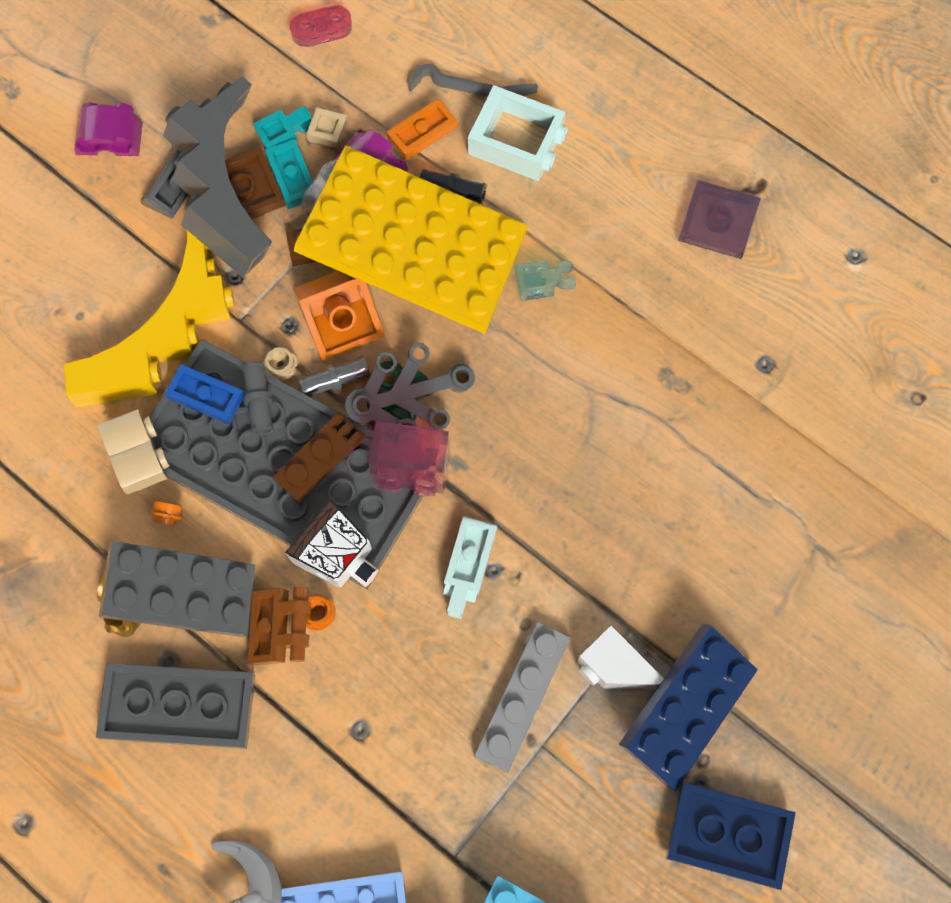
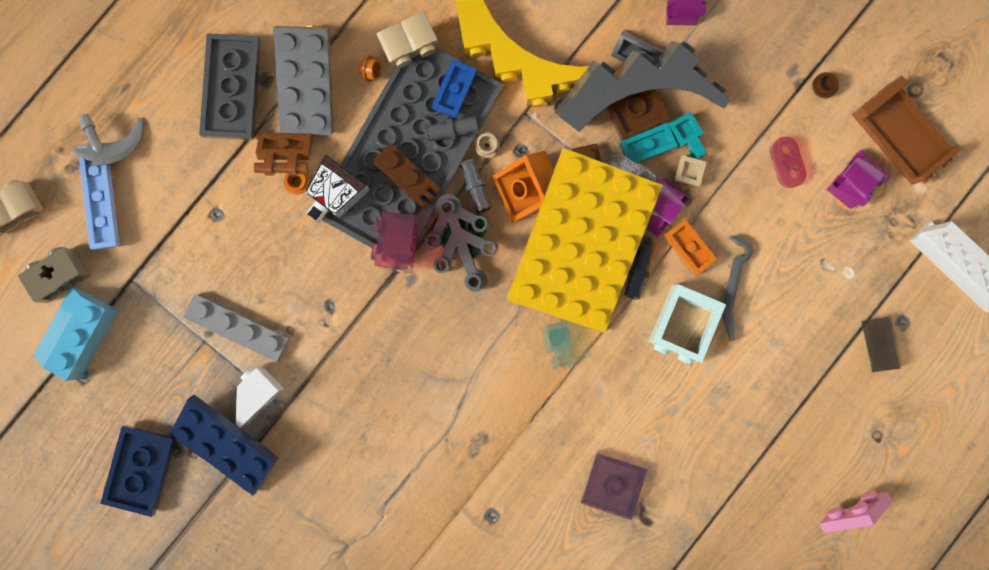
camera: 90 degrees right, 15 degrees up
light aqua hinge [443,516,498,619] -> none

